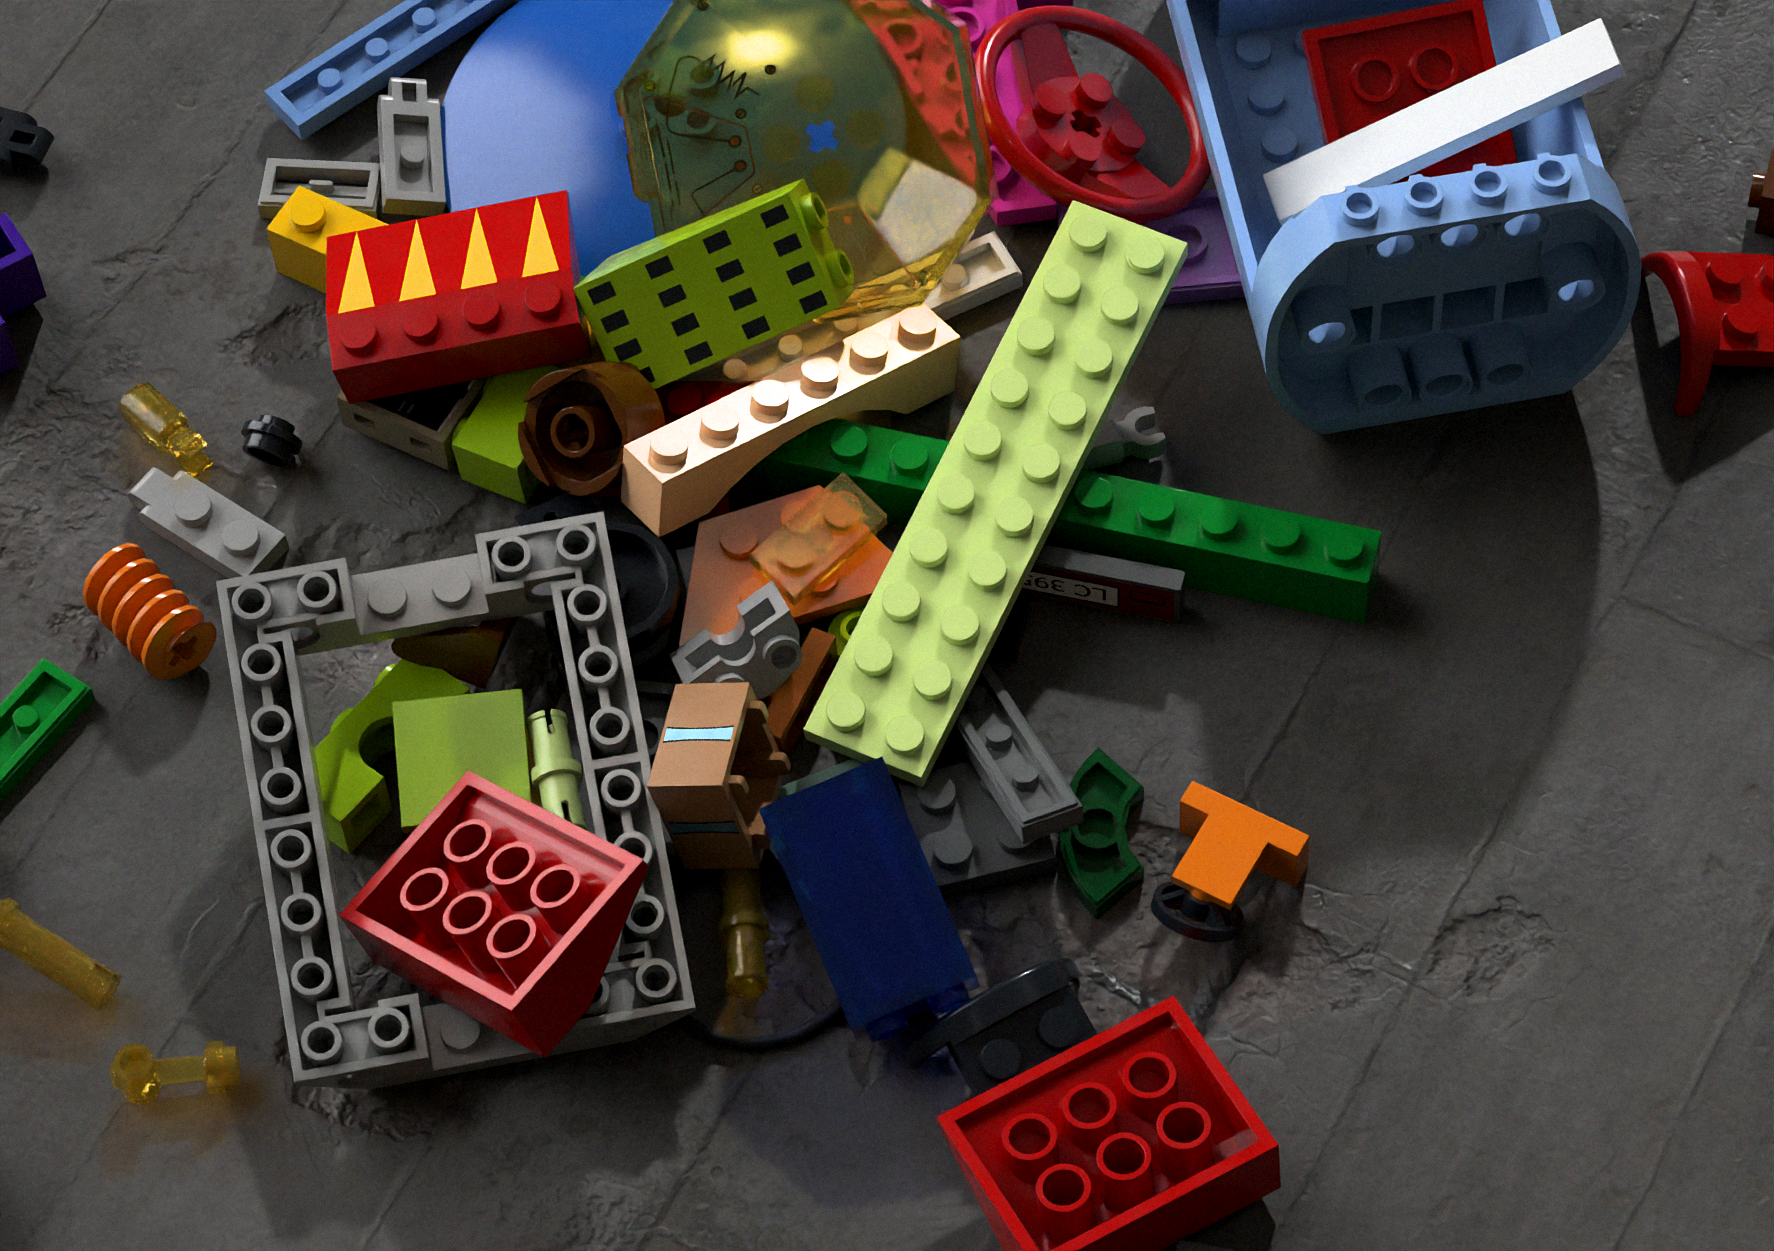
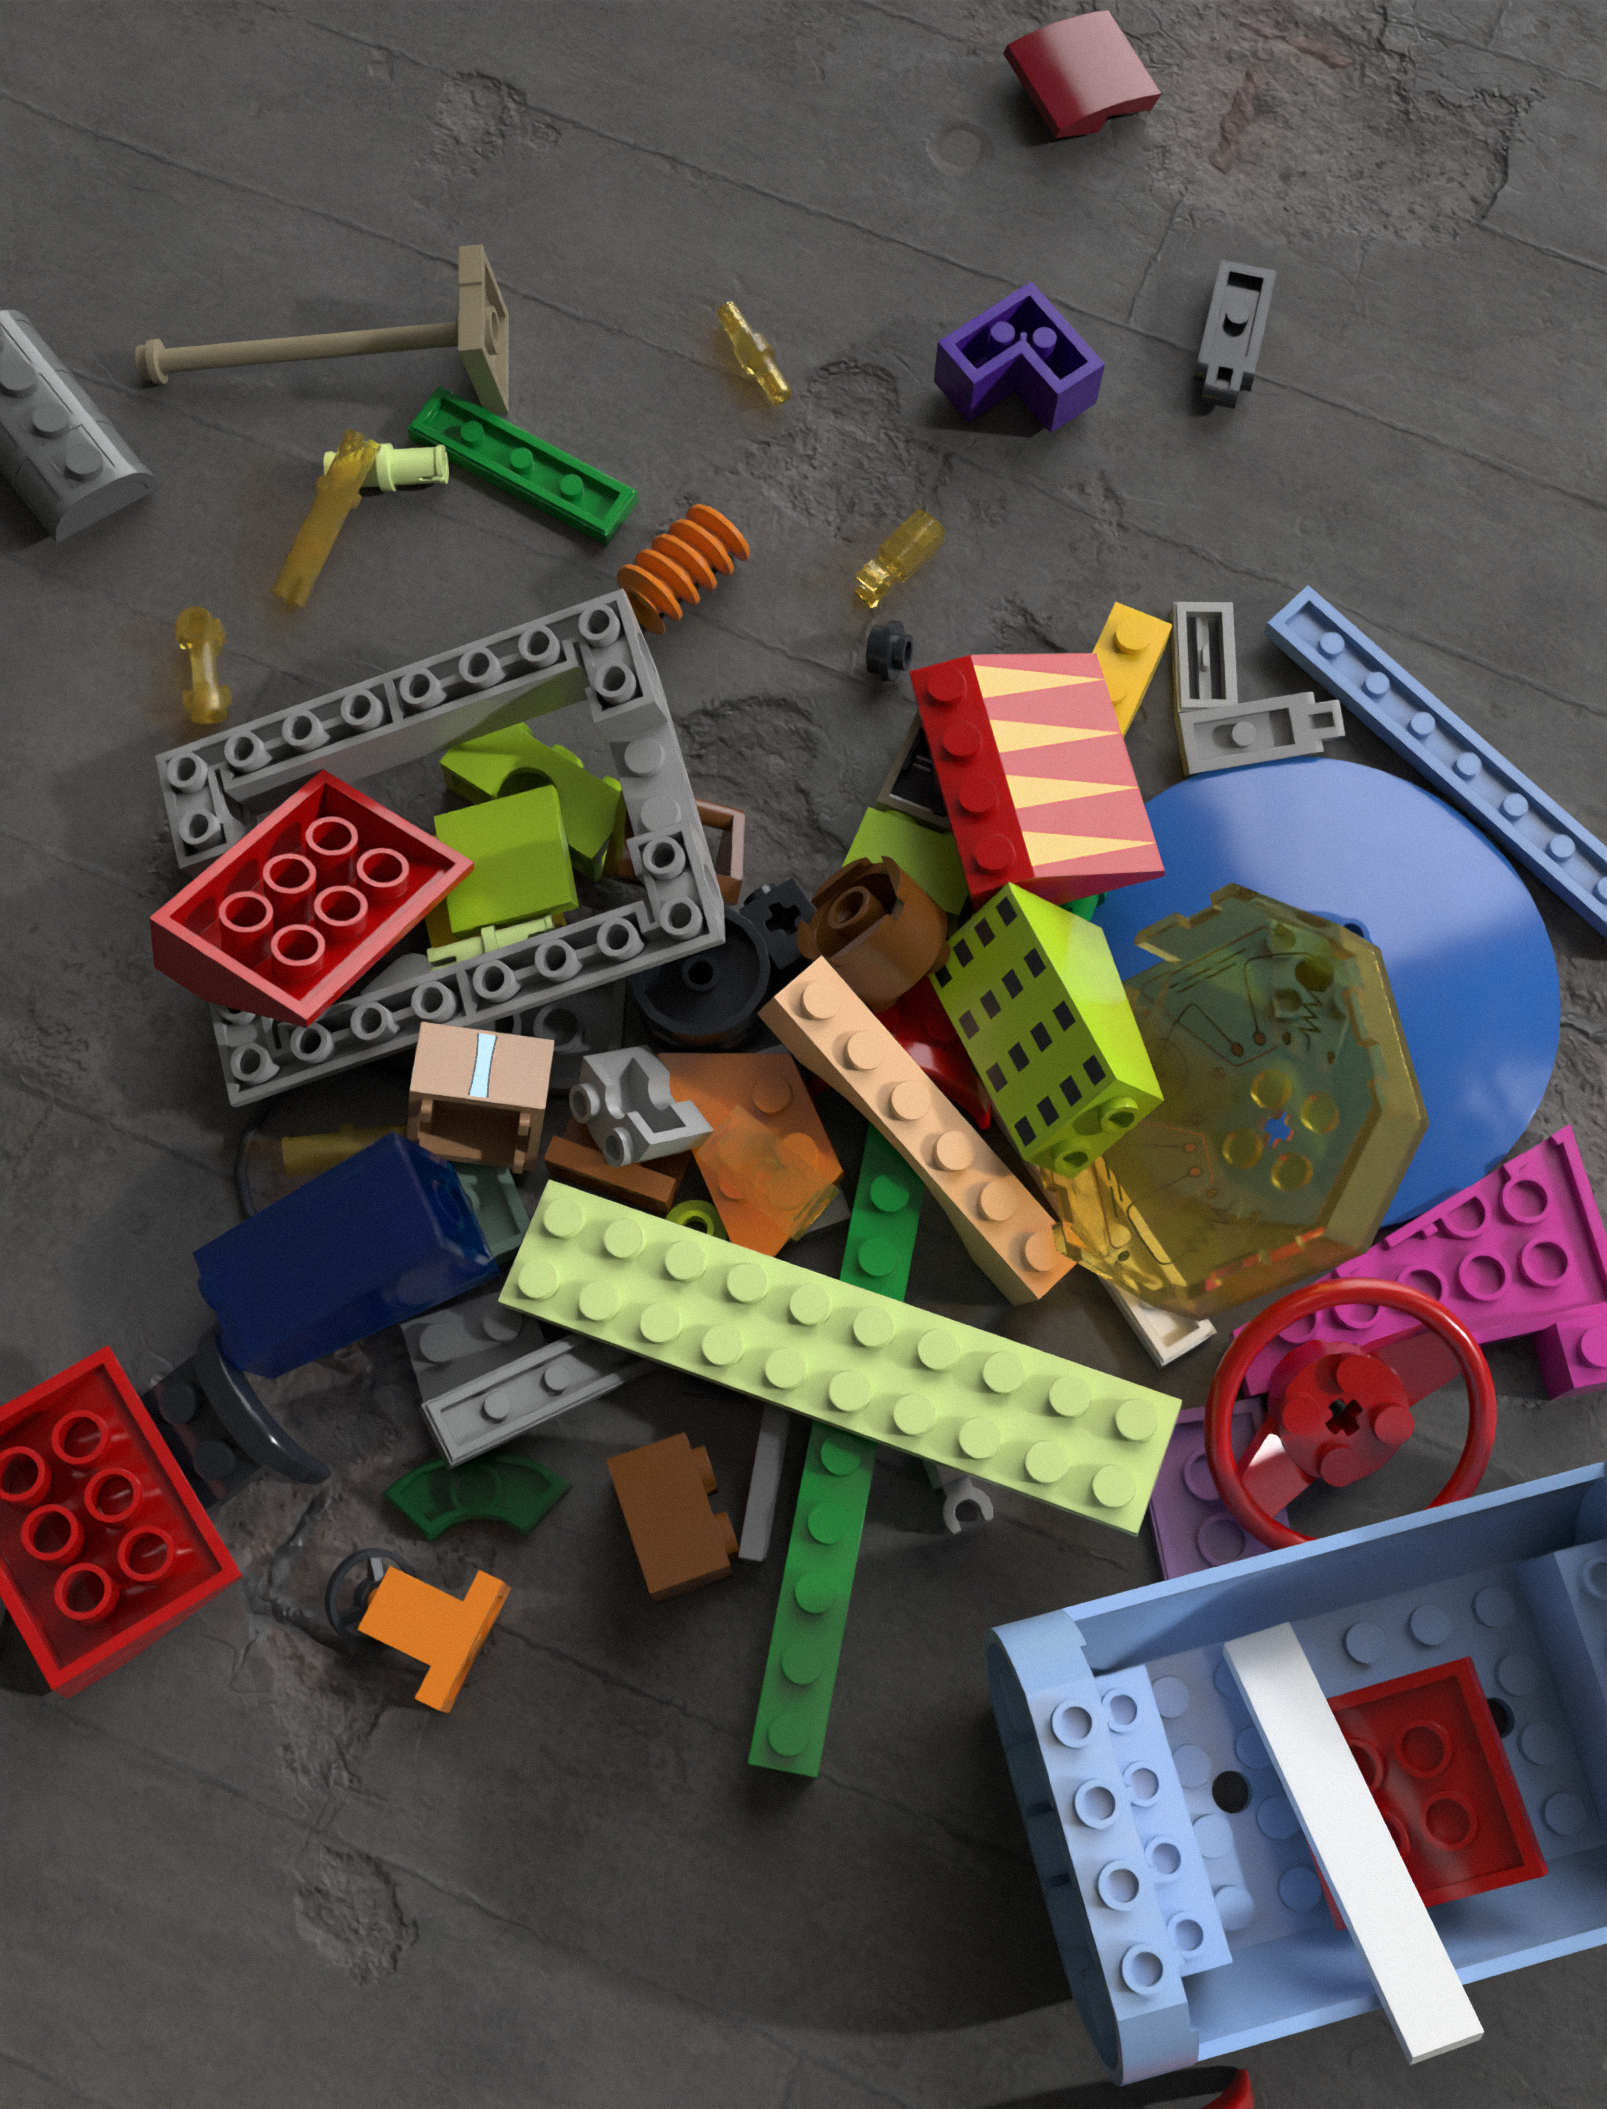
camera: 80 degrees right, 15 degrees up
light grey hinge [127,467,289,578] -> none
none -> reddish brown brick [606,1432,740,1605]

